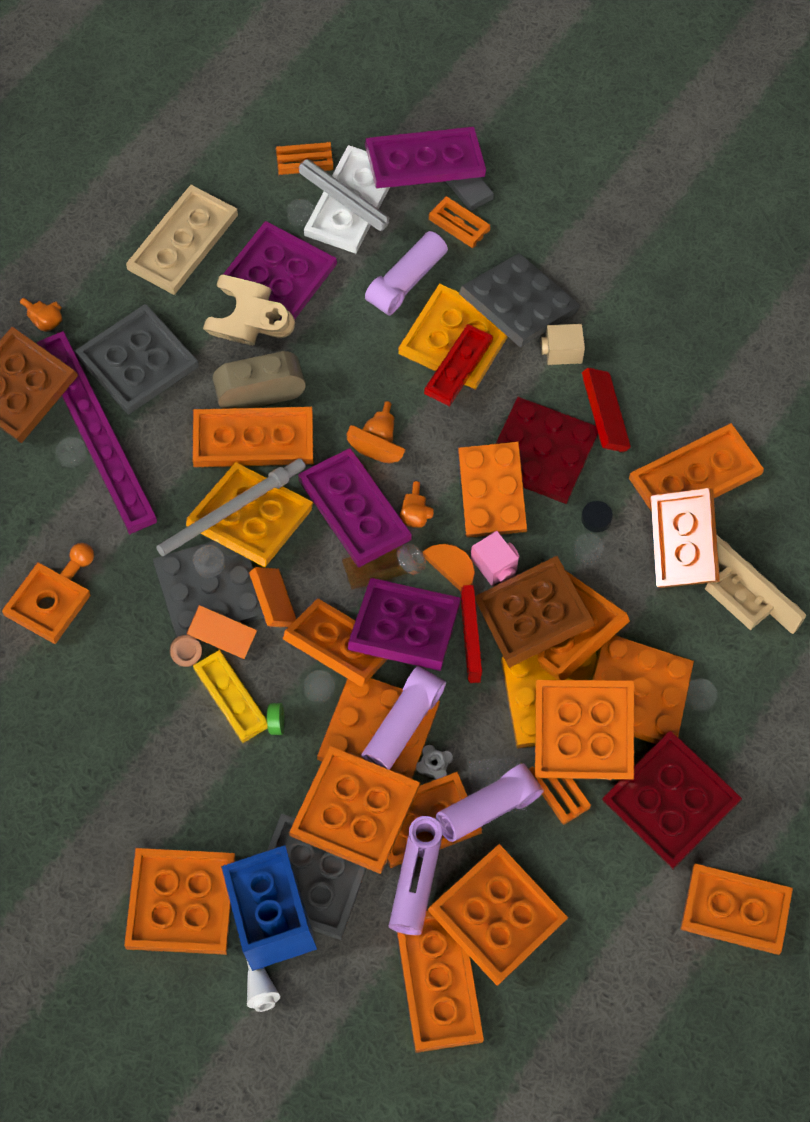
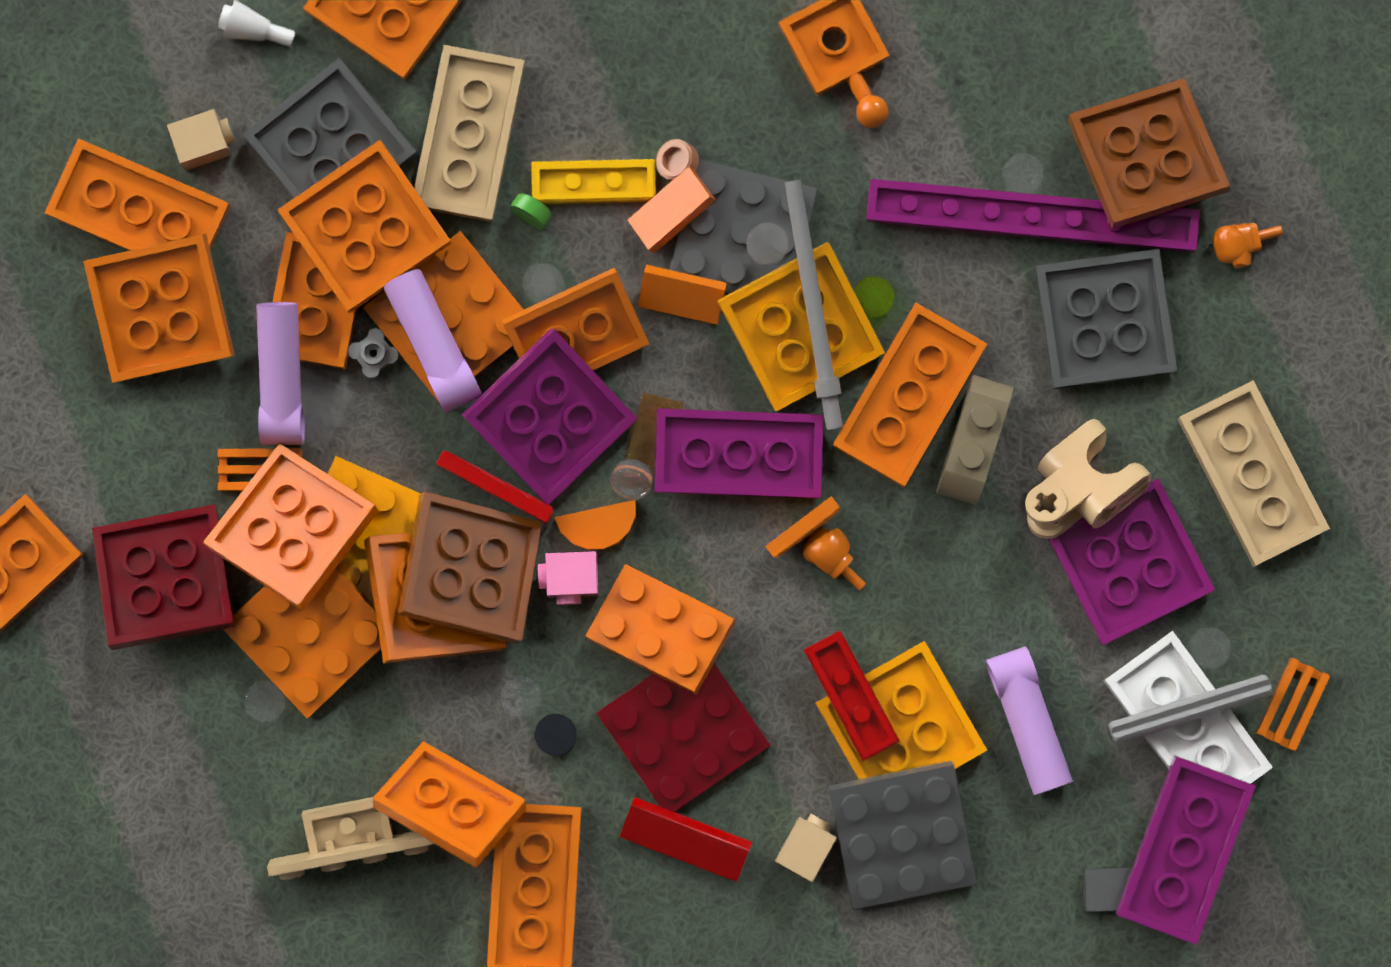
camera: 125 degrees right, 20 degrees up
blue slope [221,845,317,971] -> none
lavender piece [389,816,442,935] -> none
orange piece [399,481,434,528] -> none
orange tile [429,196,490,248] -> none
none -> tan brick [167,109,235,171]
none -> tan plate [414,45,525,222]
none -> clear neon green tile [854,276,894,319]

